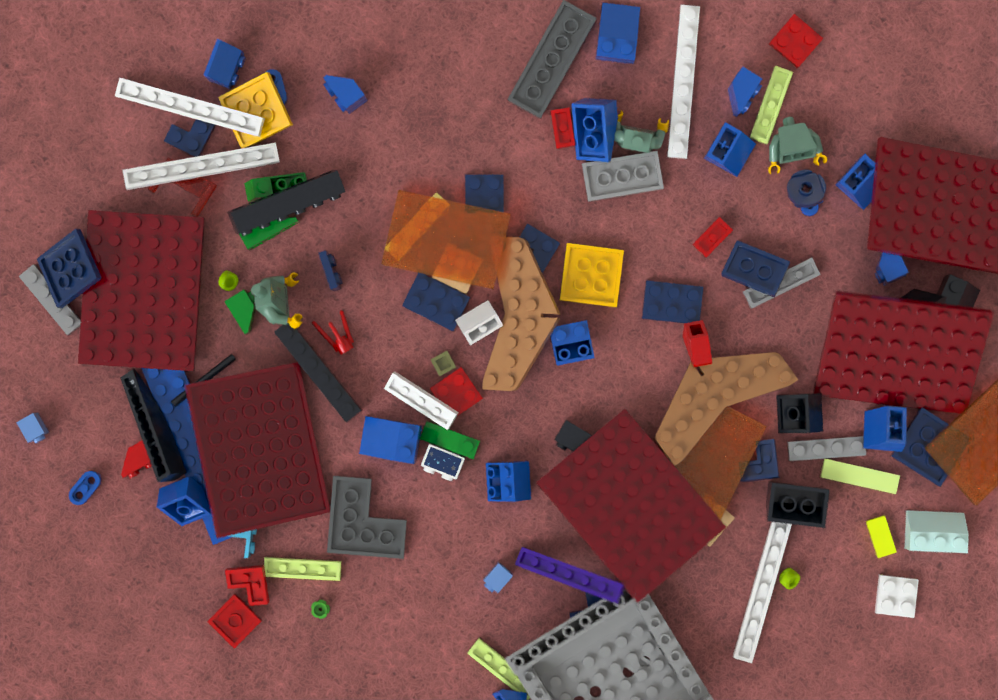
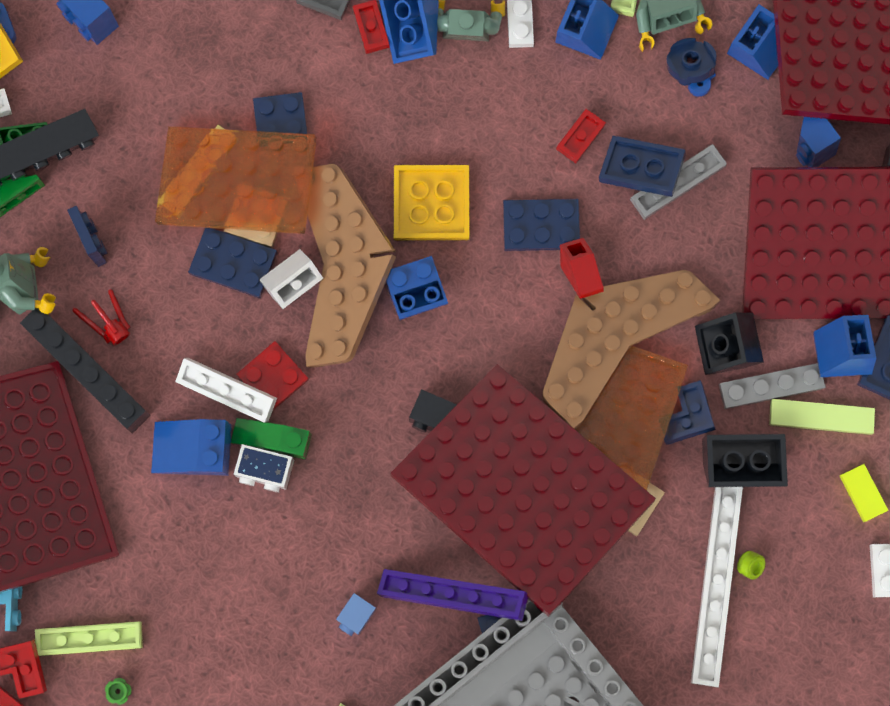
camera: 10 degrees left, 10 degrees down
dark grey plate [327,476,407,559] -> none
olive plate [431,351,456,376] -> none
blue slope [486,461,531,502] -> none
dark blue plate [520,224,560,273] -> none
light grey plate [582,151,664,202] -> none

